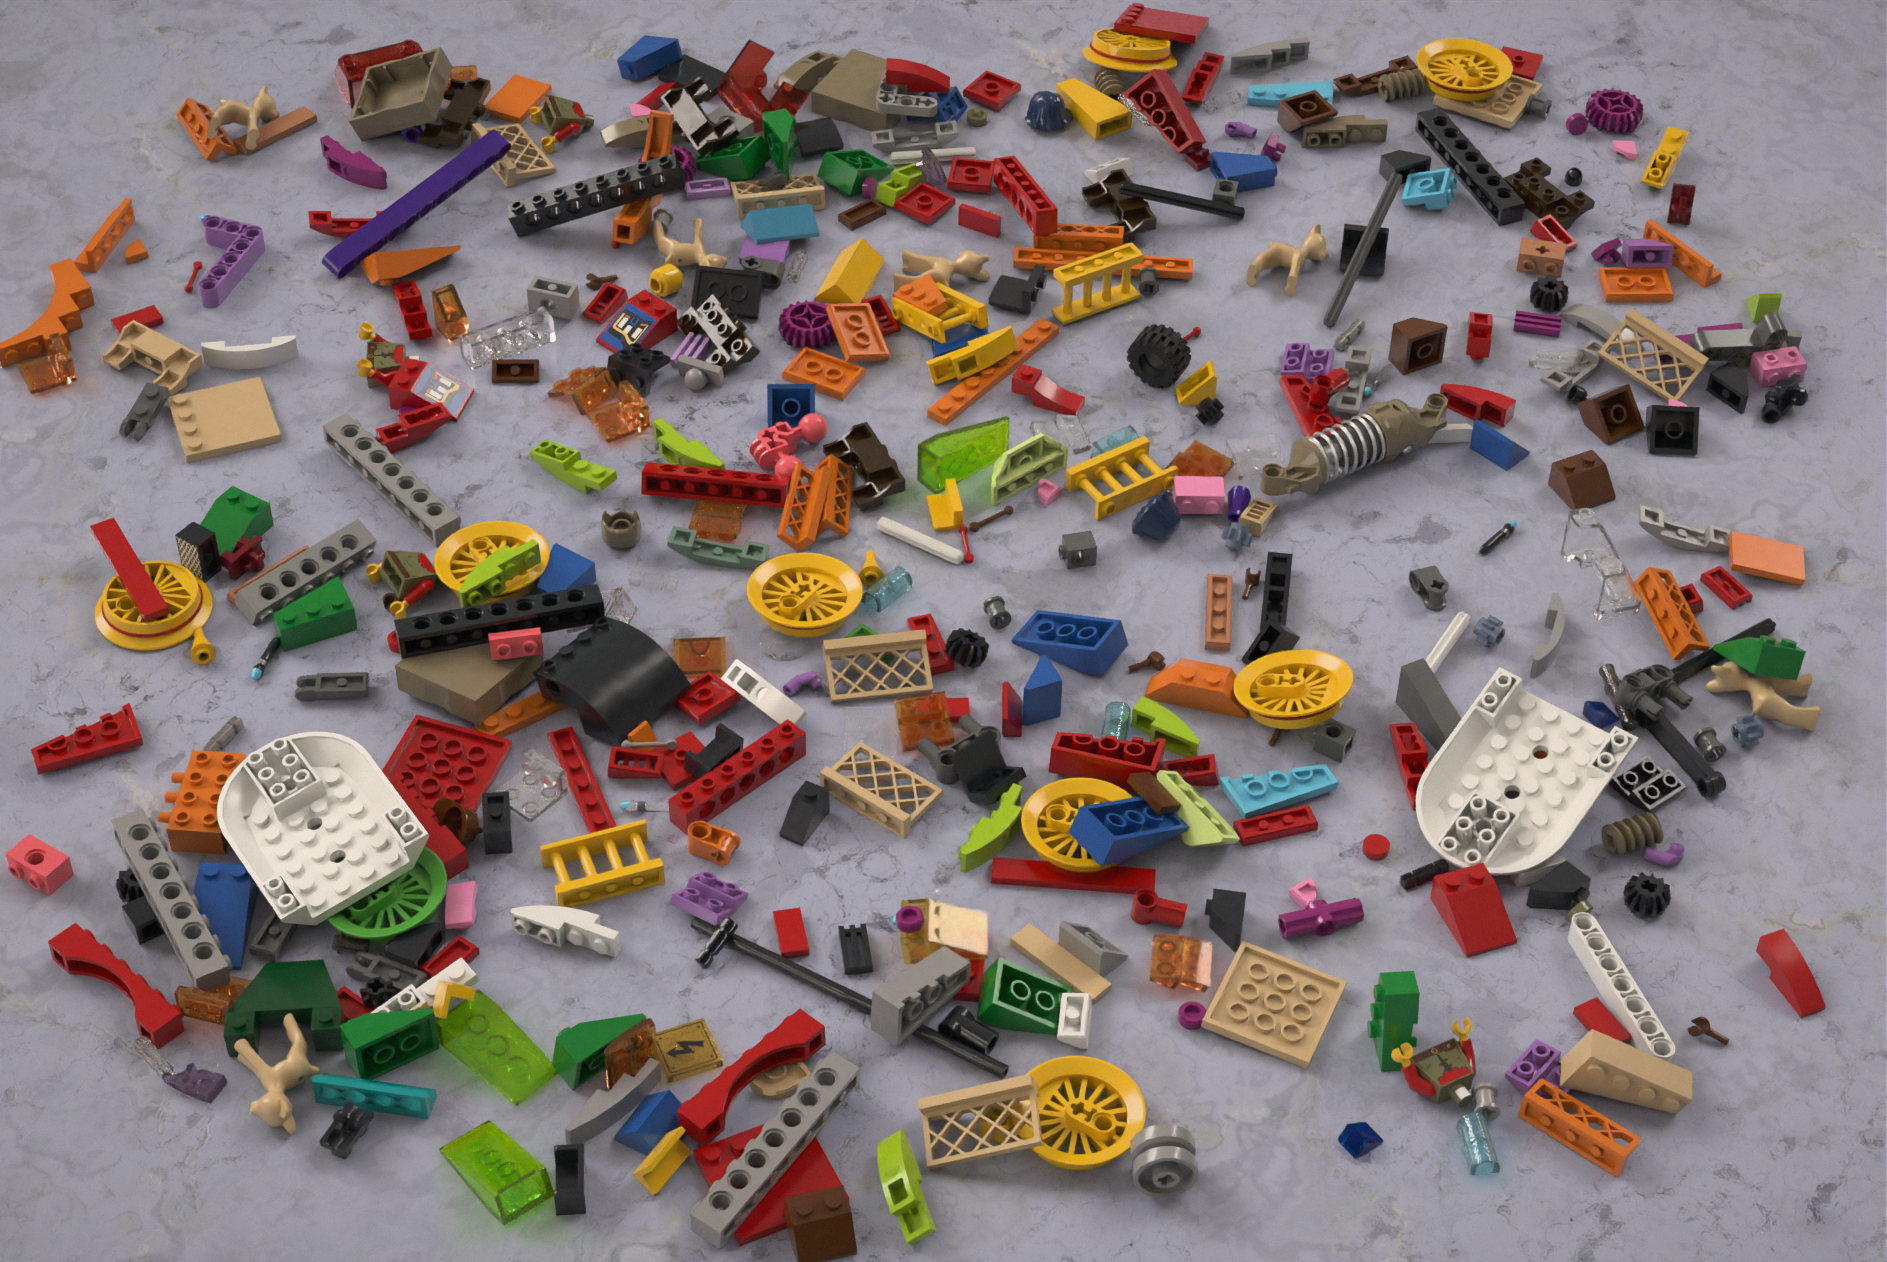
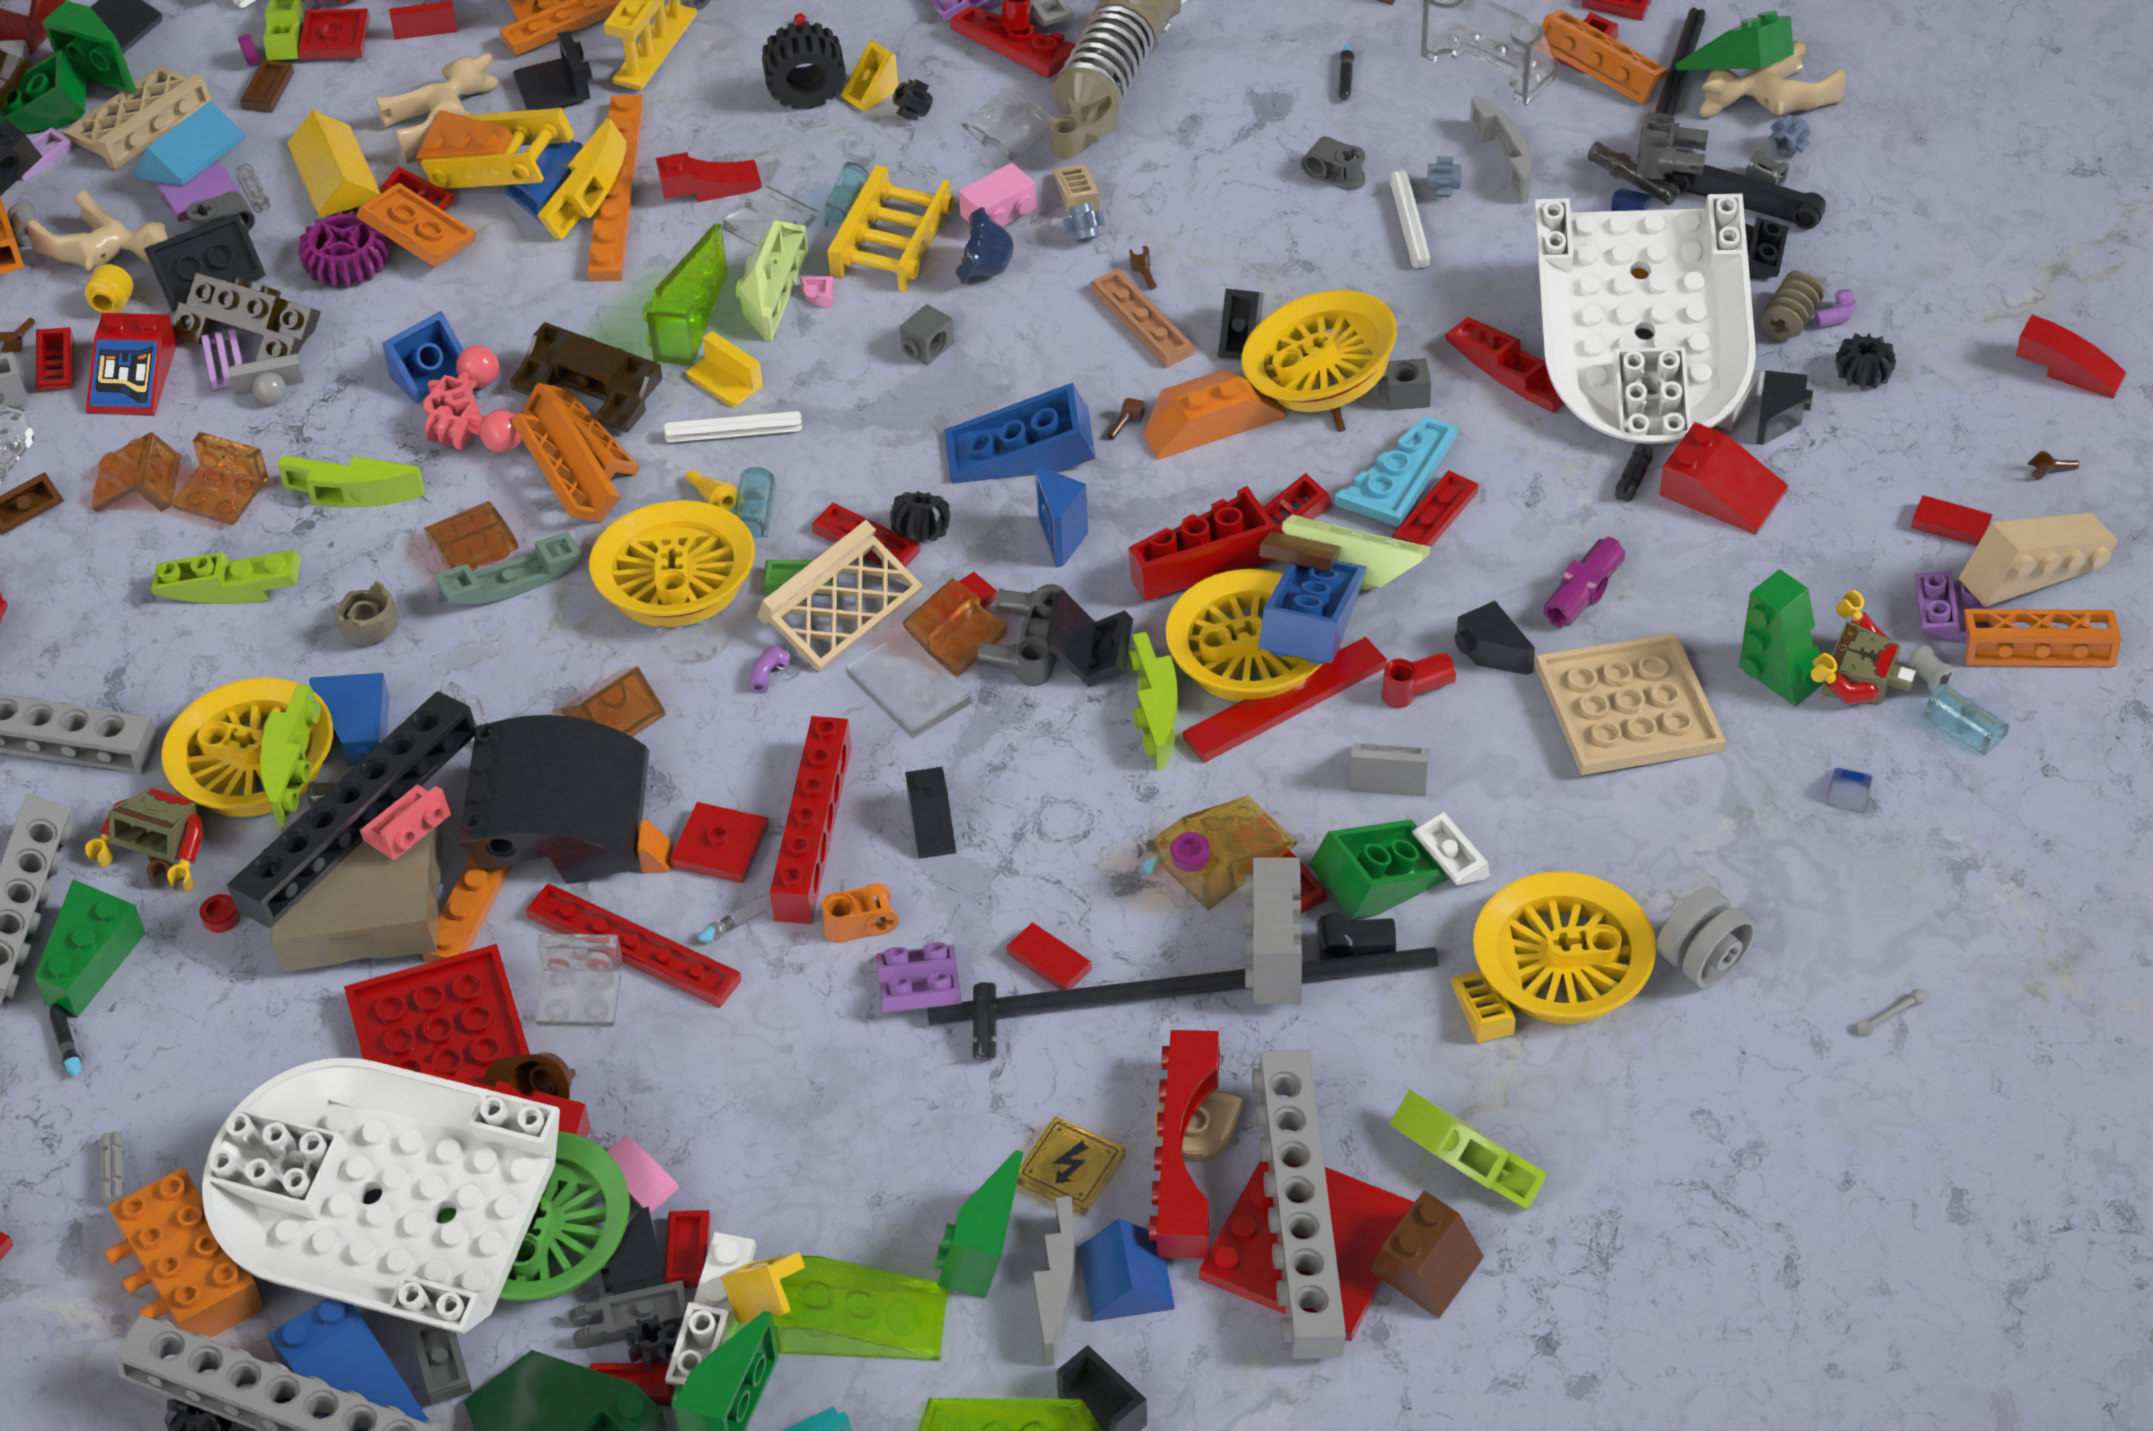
camera: 35 degrees left, 5 degrees up
dark grey hinge [295,672,370,702] -> none
clear smoke pin [332,933,370,955] -> none
black panel [482,791,513,855] -> none
white slope [510,905,621,957] -> none
yellow fence [540,819,665,908] -> none
clear orange slope [604,1017,658,1090] -> none
black bracket [605,343,671,397] -> none
red slope [608,746,664,779] -> none
light grey hinge [621,738,677,750] -> none
yellow panel [632,1126,692,1195] -> none
red brick [641,462,791,508] -> none
red plate [672,671,741,726] -> none
black panel [684,723,744,779] -> none
white slope [721,659,807,726] -> none
clear smoke pin [759,172,788,192] -> none
orange tile [782,347,866,401] -> none
green slope [817,149,894,196] -> none
tan fence [820,741,943,839] -> none
black tile [838,923,873,975] -> none
tan fence [918,1074,1043,1170] -> none
red hinge [958,524,974,564] -> none
reddish brown hinge [970,506,1014,532] -> none
dark grey bush [983,596,1011,629] -> none
red slope [1002,681,1022,737] -> none
tan tile [1010,923,1112,1005] -> none
clear light blue brick [1101,701,1131,741] -> none
lime slope [1131,696,1200,758] -> none
clear orange slope [1149,934,1212,992] -> none
clear orange slope [1165,440,1234,477] -> none
magenta tile [1178,1001,1207,1030] -> none
dark purple cone [1227,485,1251,522] -> none
black slope [1260,552,1293,631] -> none
bright pink tile [1289,877,1317,909] -> none
red tile [1362,834,1390,860] -> none
dark grey slope [1395,658,1461,752] -> none
olive tile [1566,900,1593,923] -> none
white beam [1568,912,1676,1063] -> none

